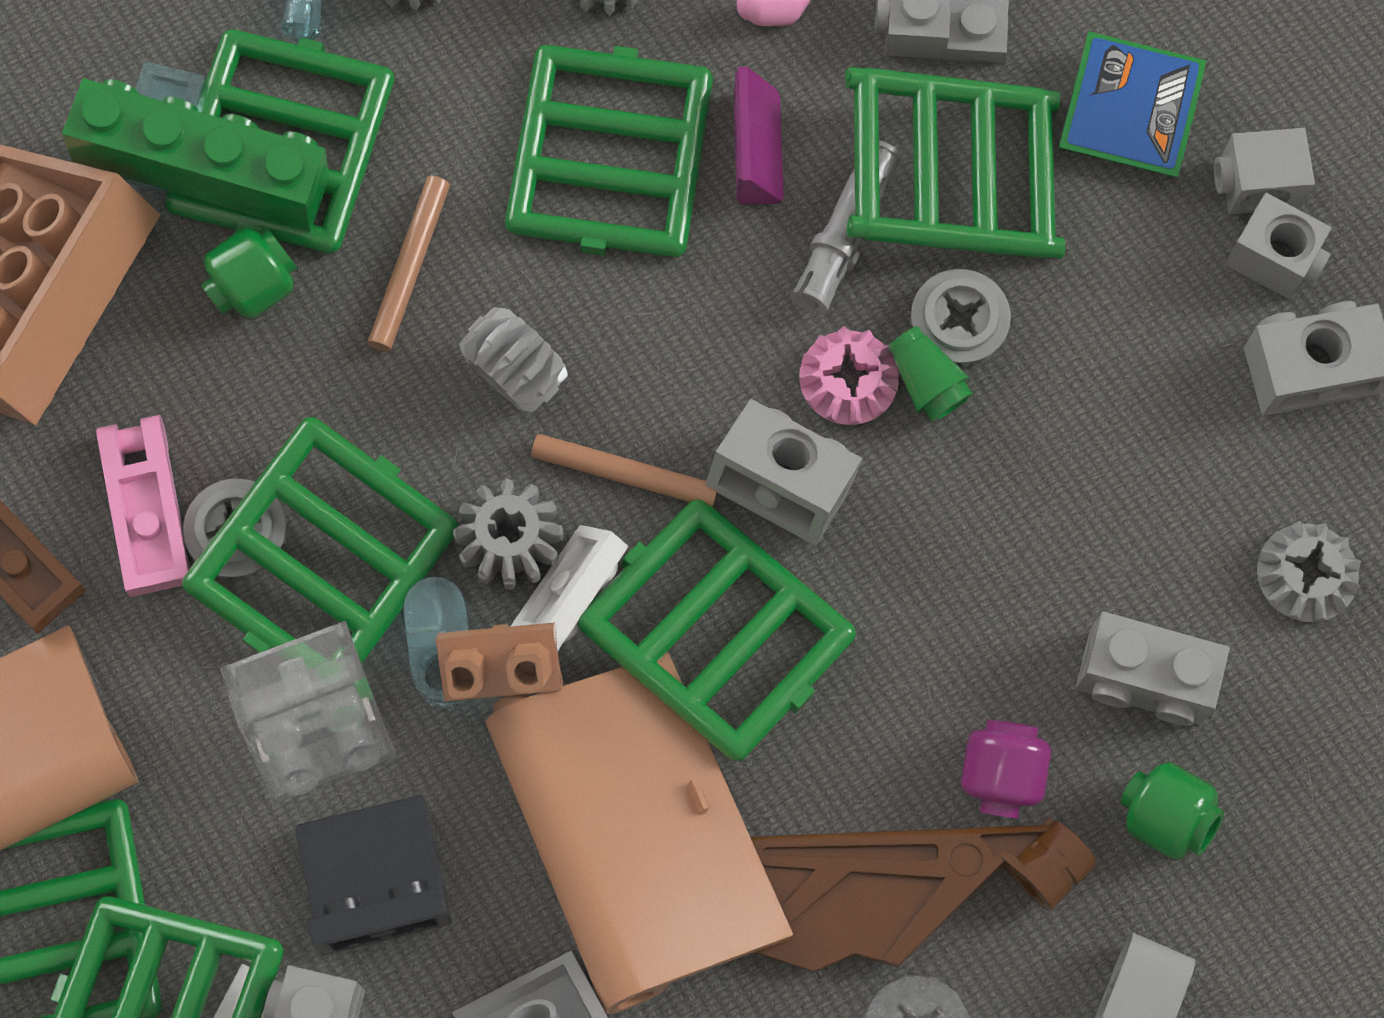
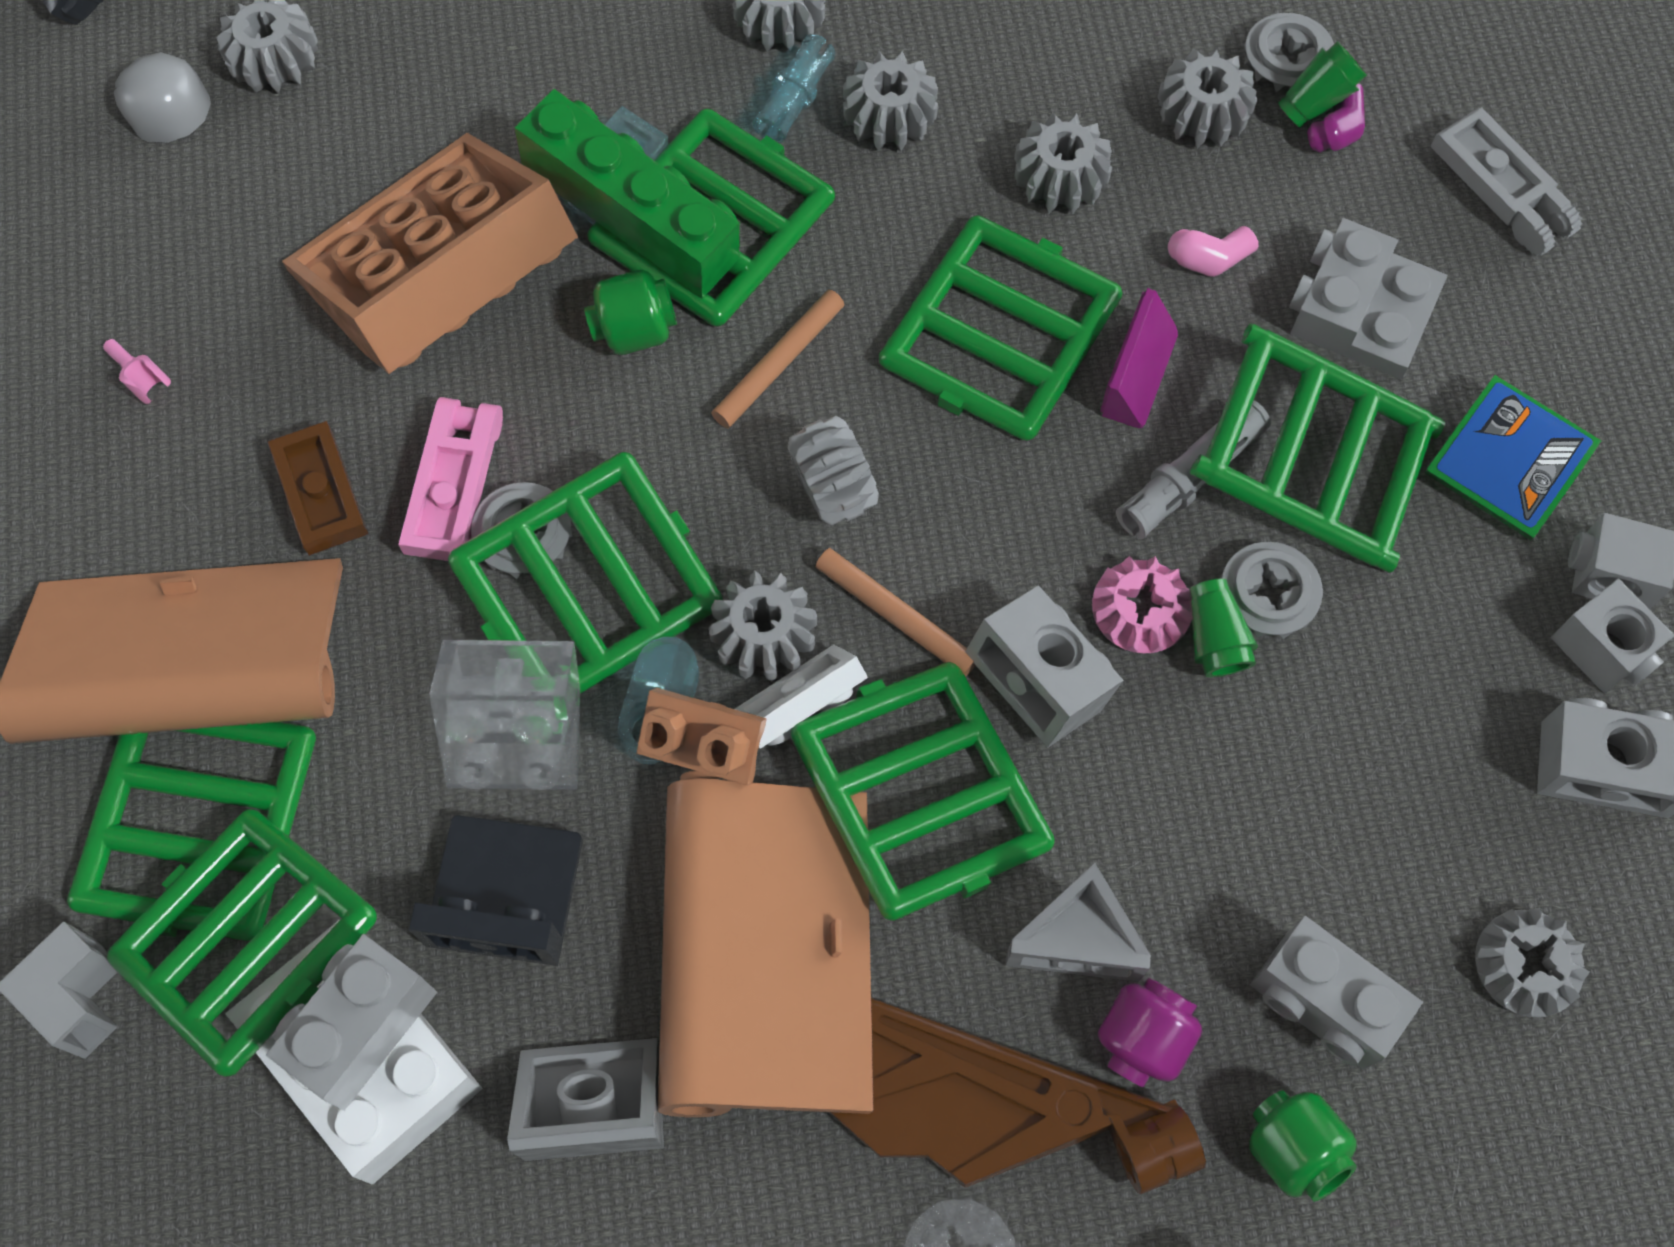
camera: 25 degrees right, 5 degrees down
none -> light grey slope [1005,863,1151,982]

